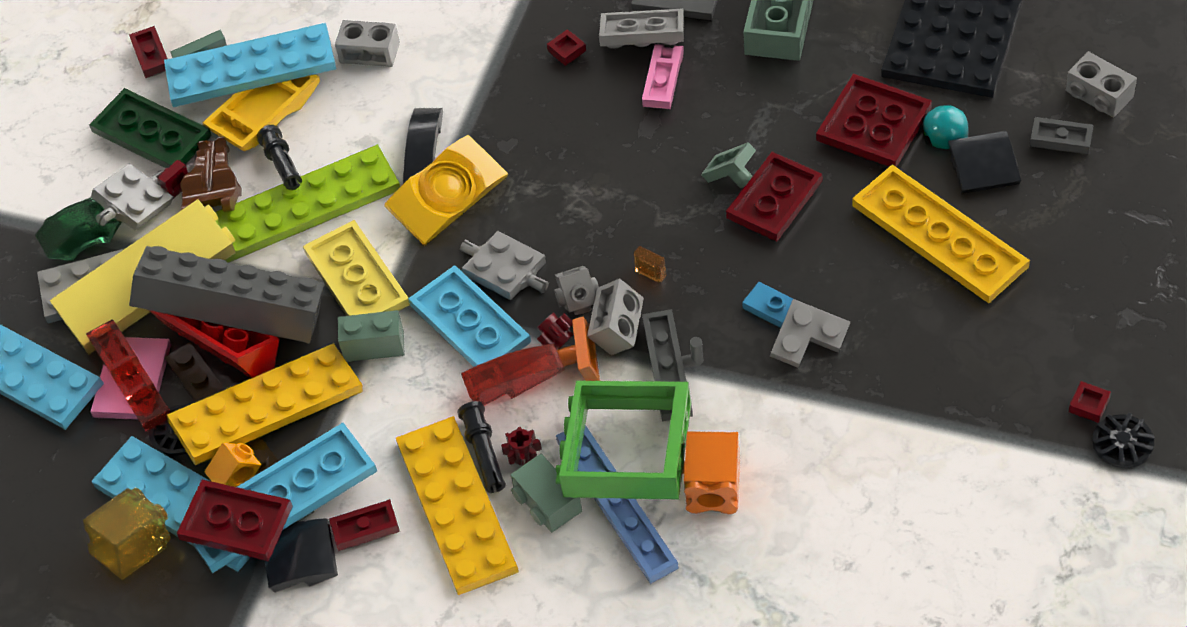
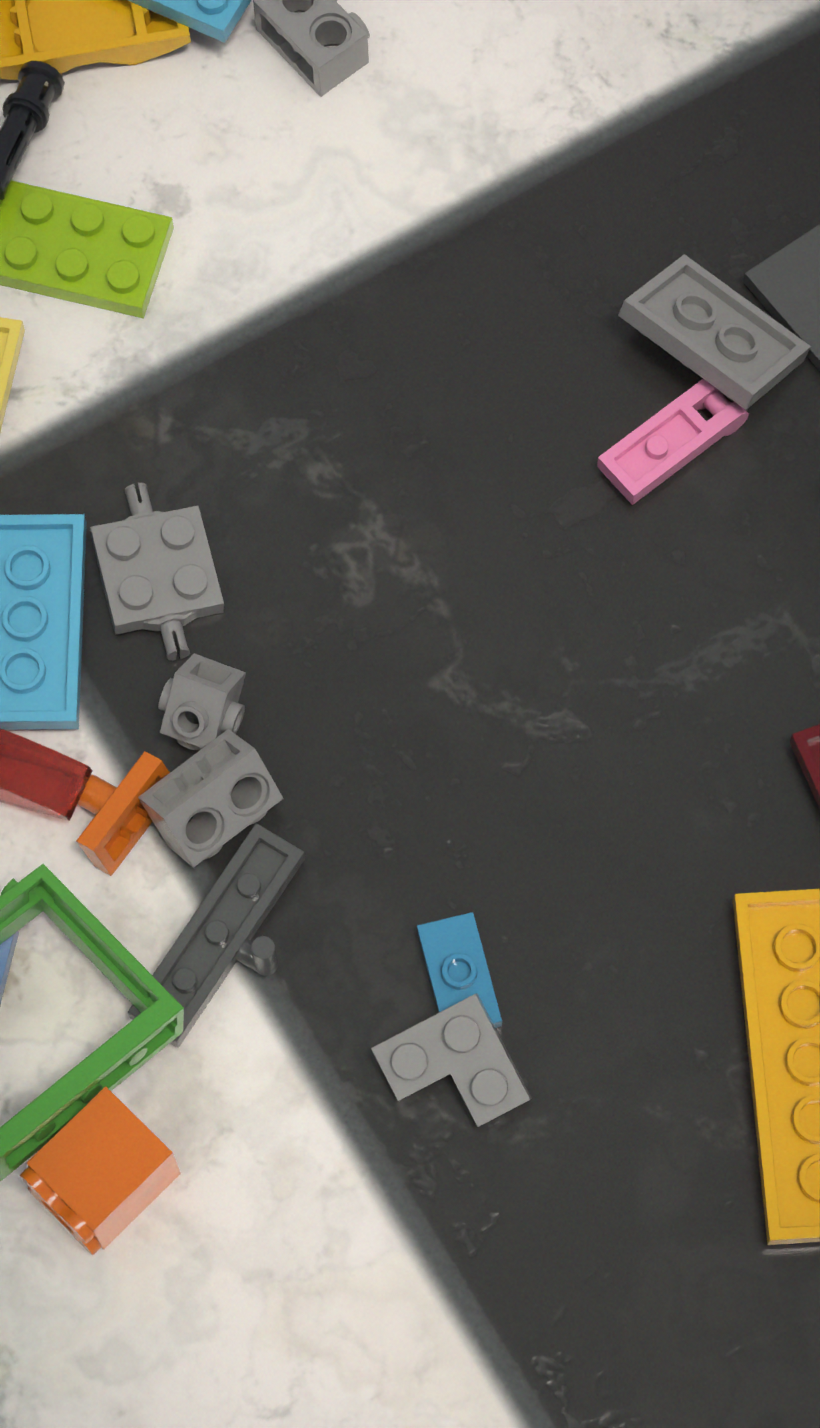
camera: 35 degrees right, 15 degrees up
yellow slope [384,135,508,246] -> none
black slope [403,108,443,184] -> none
dark red gear [537,312,574,350] -> none
dark red plate [547,29,586,66] -> none
clear orange tile [634,246,666,283] -> none
sand green tile [701,142,756,188] -> none
dark red plate [726,152,823,242] -> none

